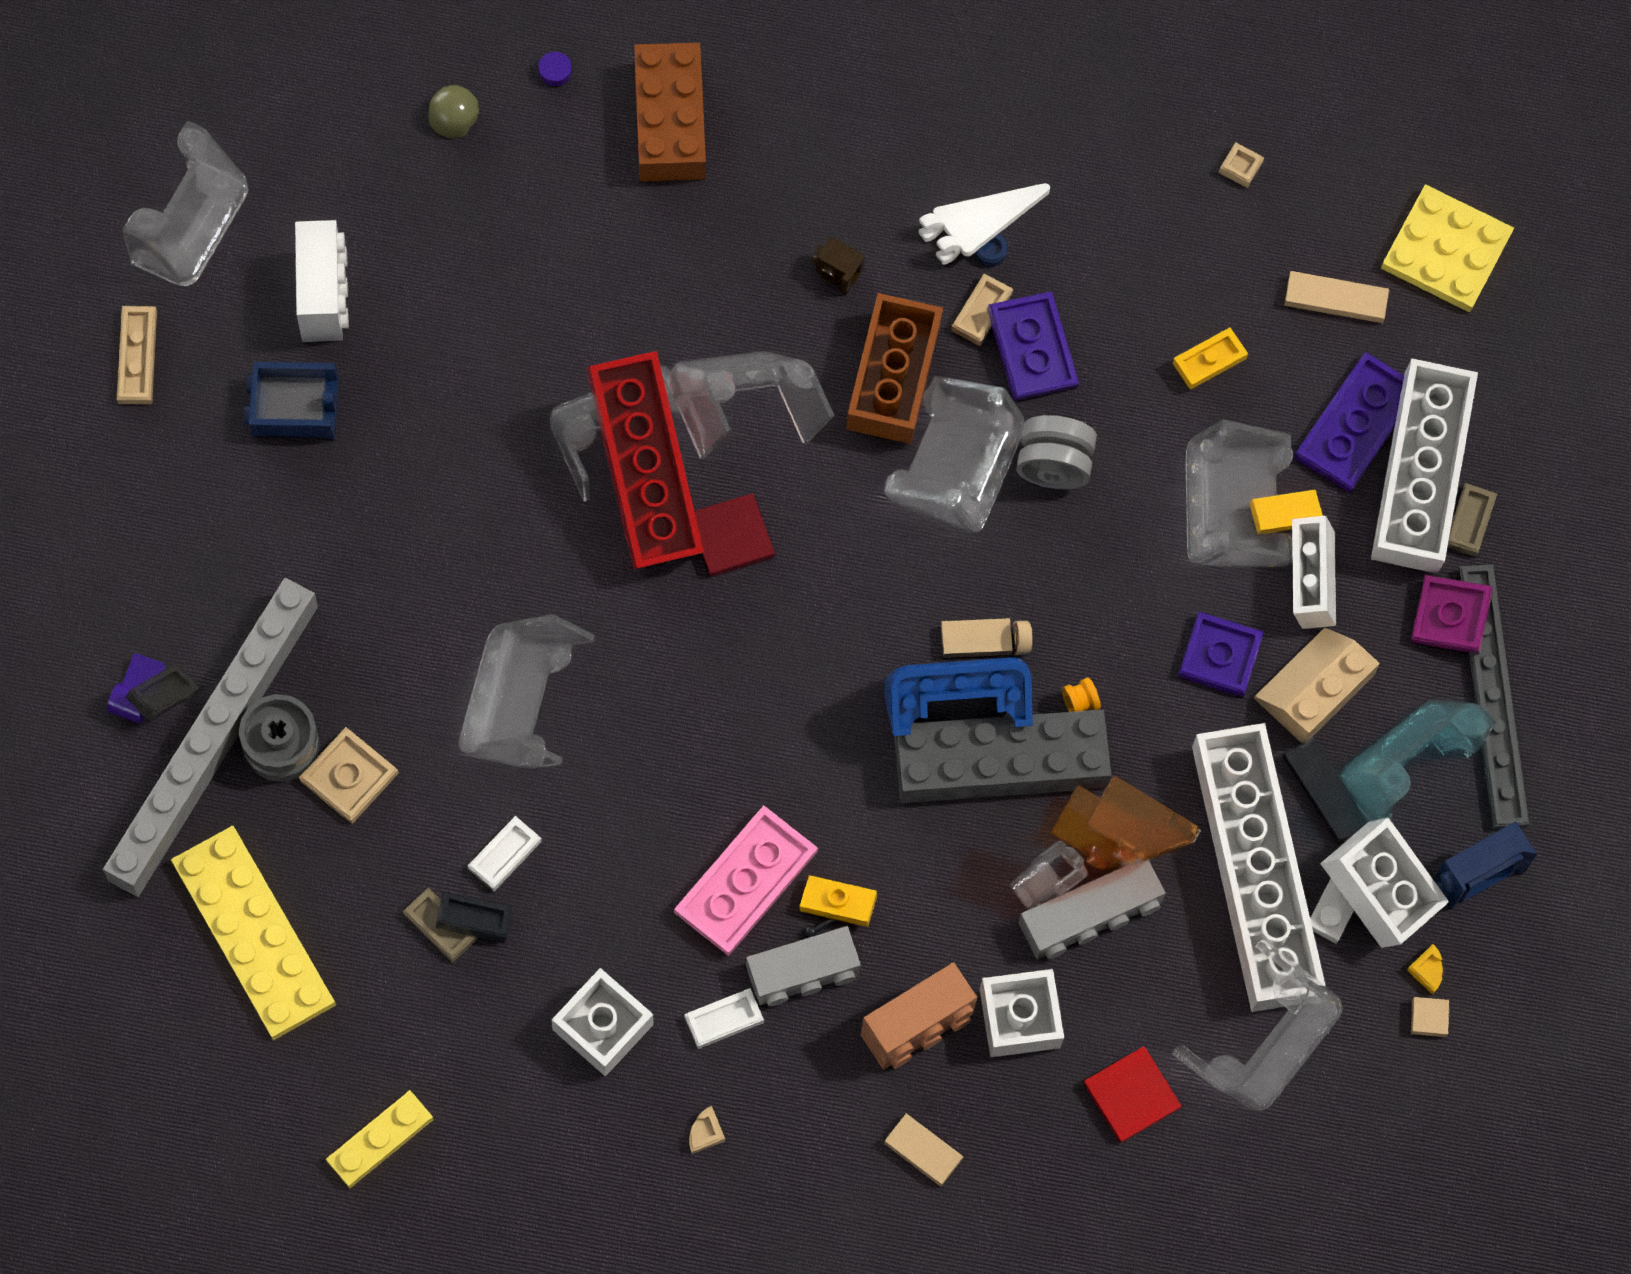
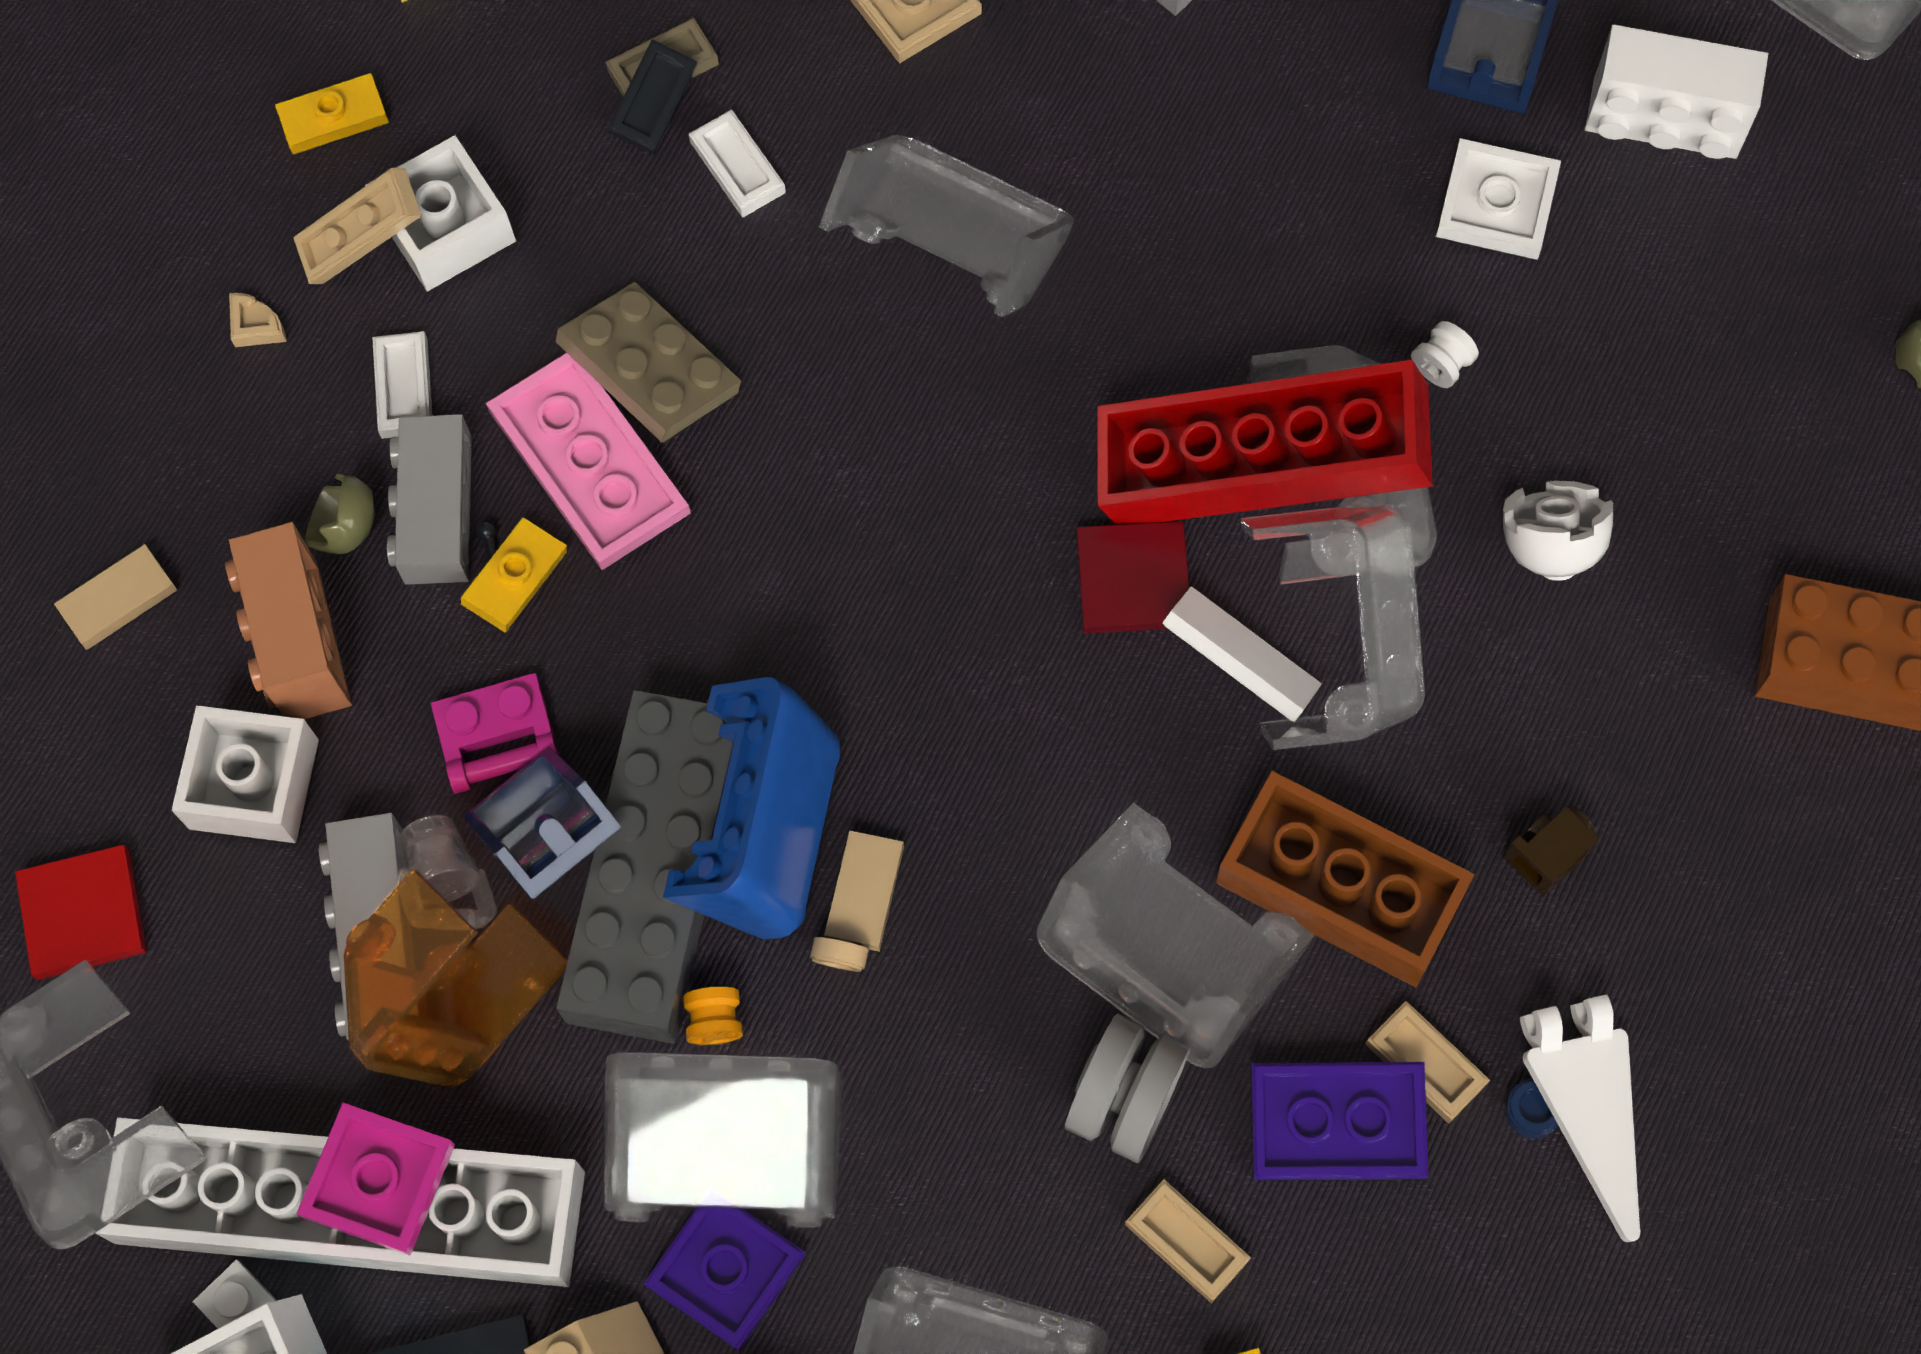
camera: 115 degrees right, 0 degrees up
none -> yellow plate [275,73,389,155]
none -> tan tile [293,168,422,284]
none -> dark pink plate [296,1103,455,1256]
none -> olive hair [305,473,375,554]
none -> dark pink plate [431,673,559,794]
none -> dark blue window [462,747,622,900]
none -> dark tan plate [556,282,741,443]
none -> clear windscreen [604,1053,842,1227]
none -> tan tile [1125,1180,1251,1304]
none -> white tile [1162,586,1322,722]
none -> white wheel [1411,321,1479,388]
none -> white plate [1436,138,1561,260]
none -> white cylinder [1503,481,1613,580]

